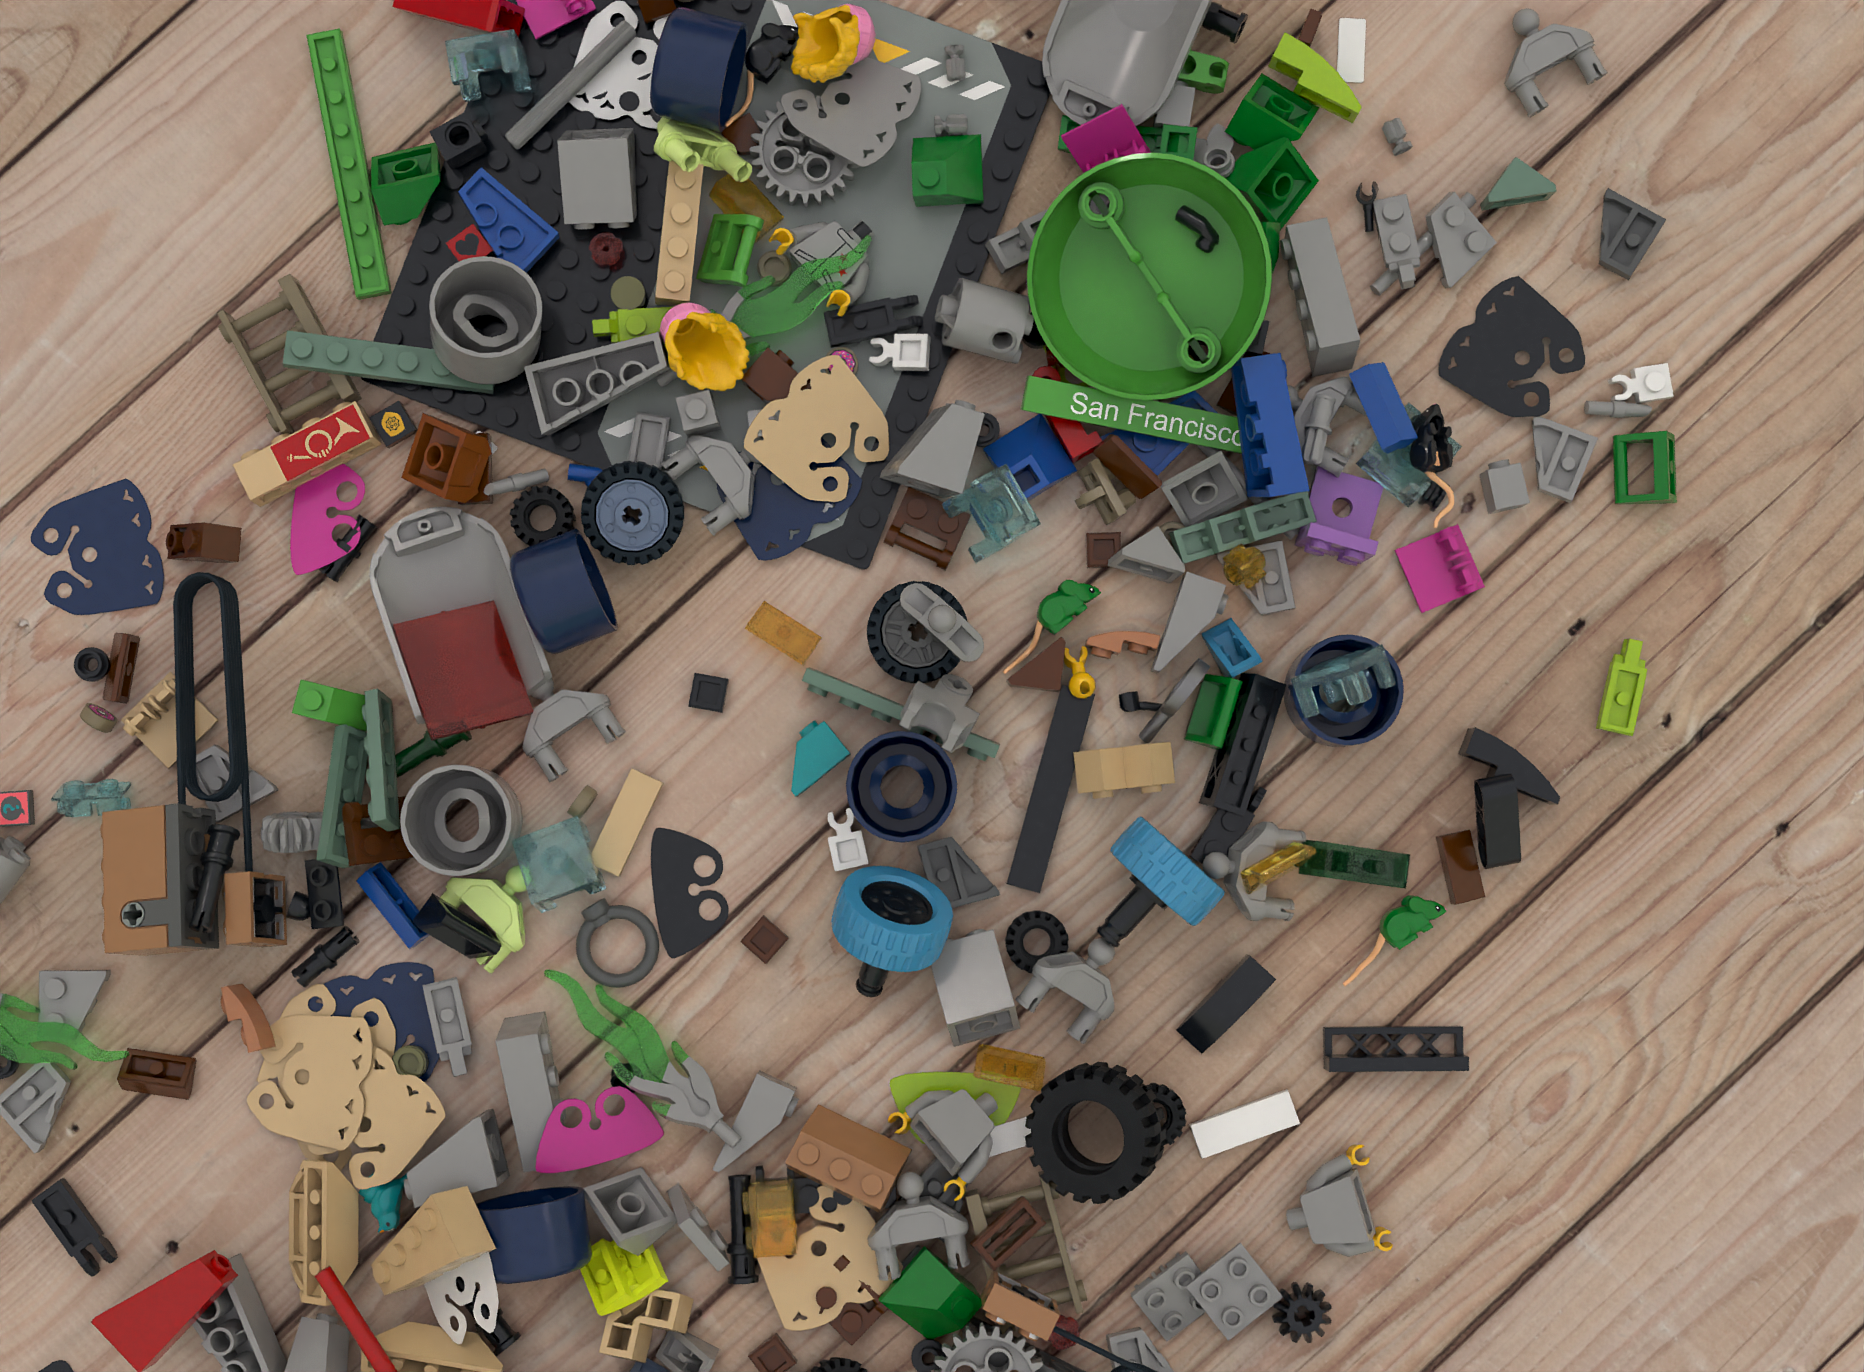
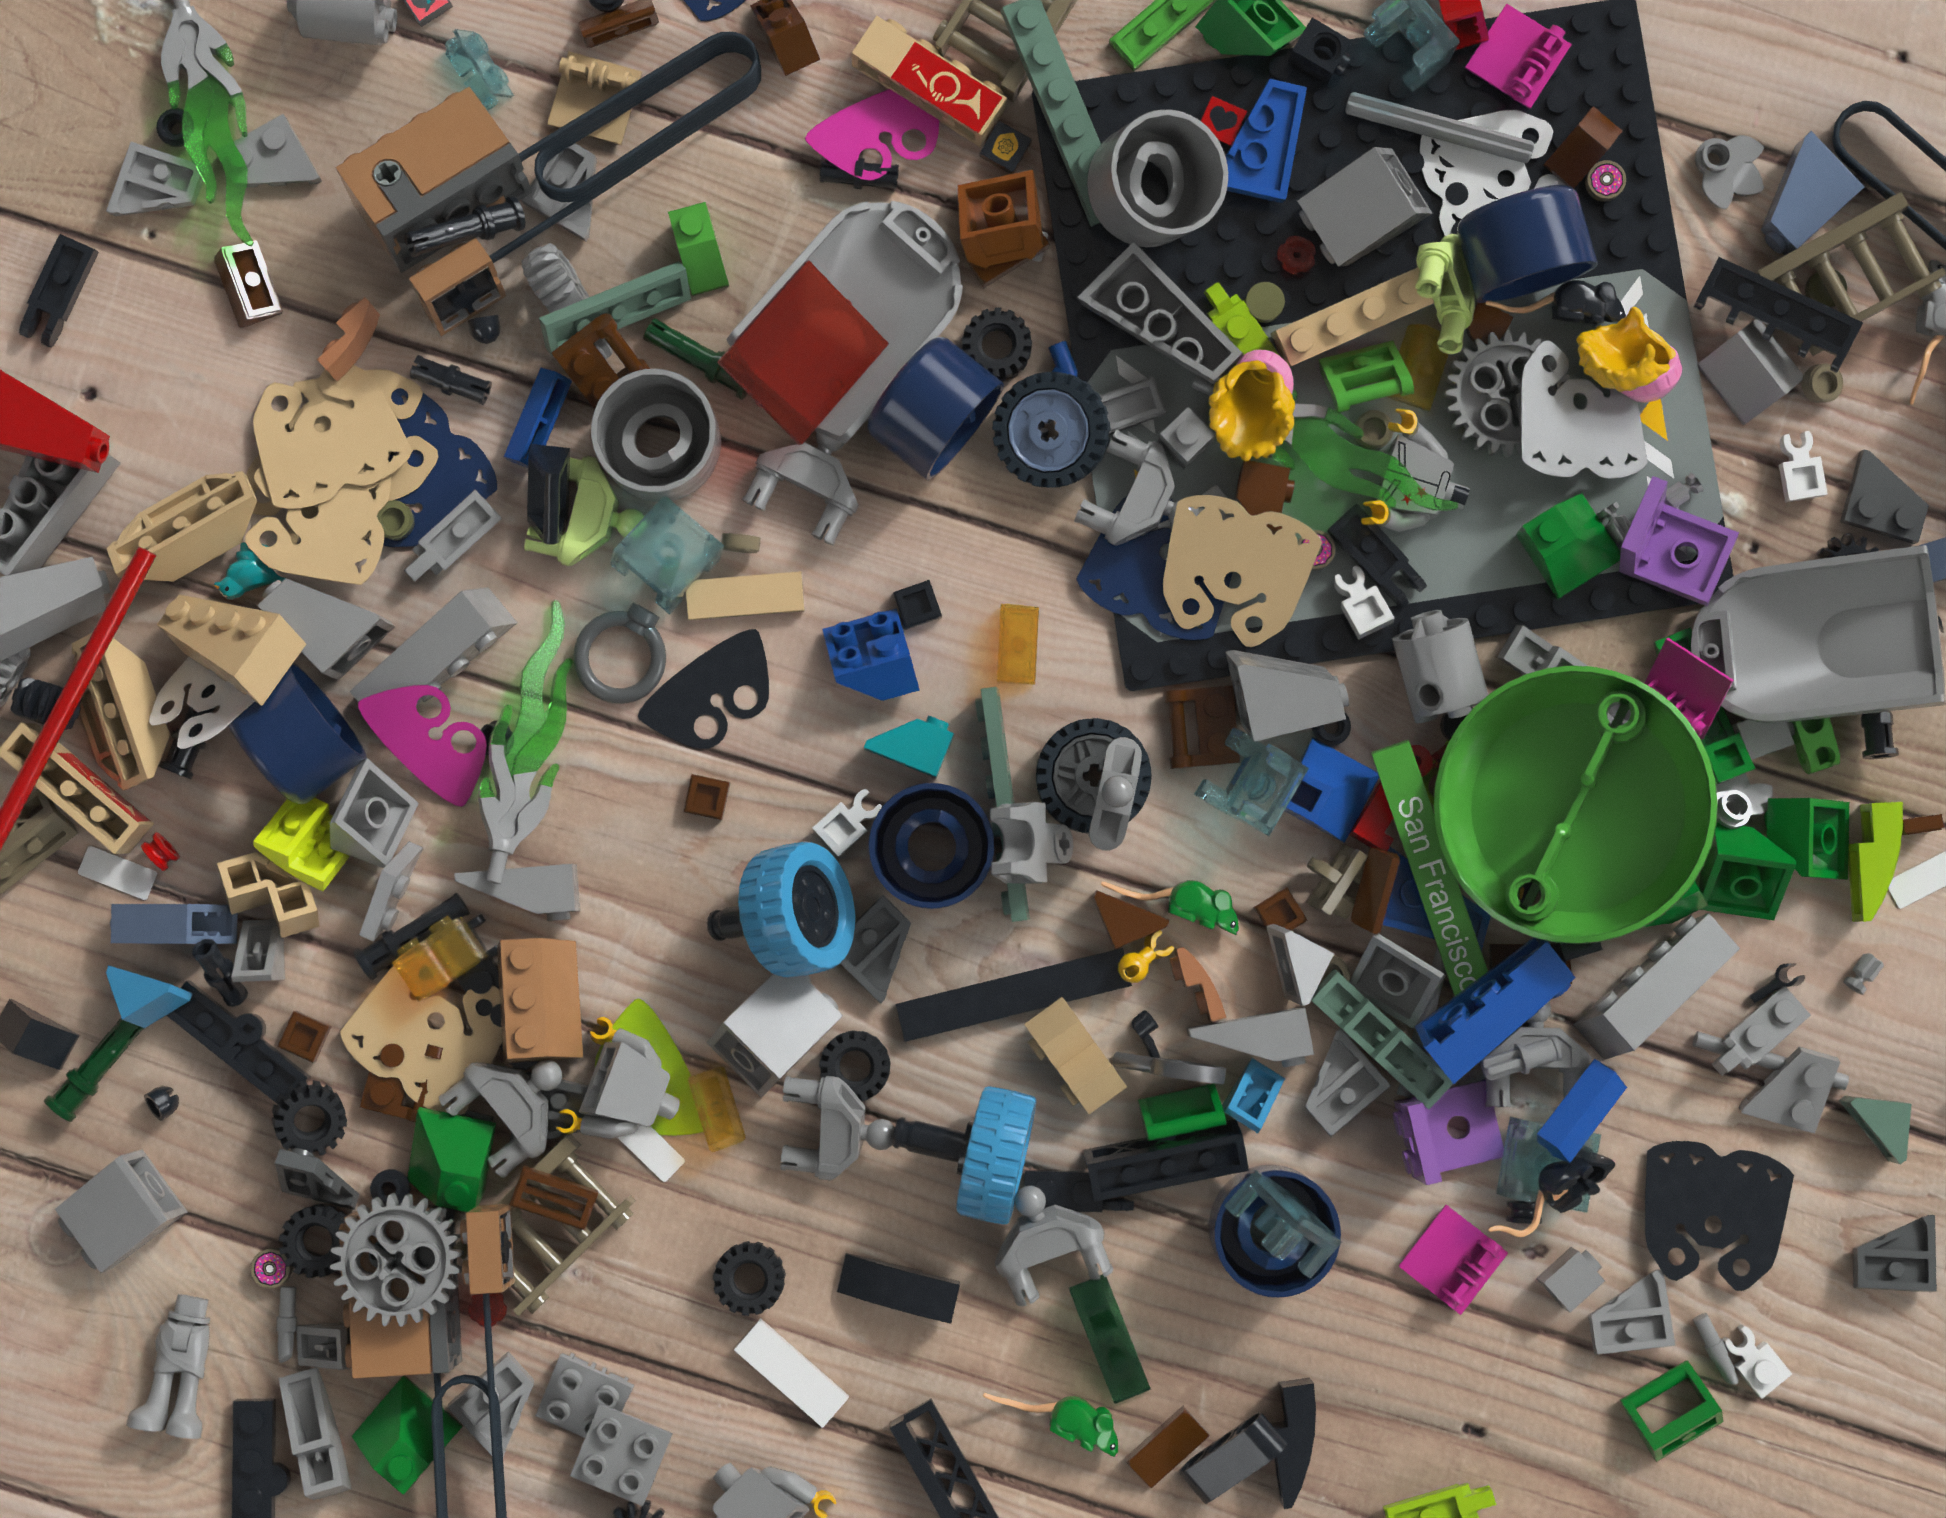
camera: 60 degrees right, 0 degrees up
dark tan tile [80,703,118,733] -> none
black hinge [305,859,346,929] -> none
sand green plate [362,688,400,831] -> none
light grey piece [484,469,549,495] -> none
black tyre [1025,1062,1166,1204] -> none
black arm [1175,205,1219,253] -> none
clear yellow gear [1223,543,1266,589] -> none
clear yellow slope [1240,842,1317,894] -> none
none -> blue slope [822,608,920,701]
none -> medium lavender bracket [1619,476,1739,606]

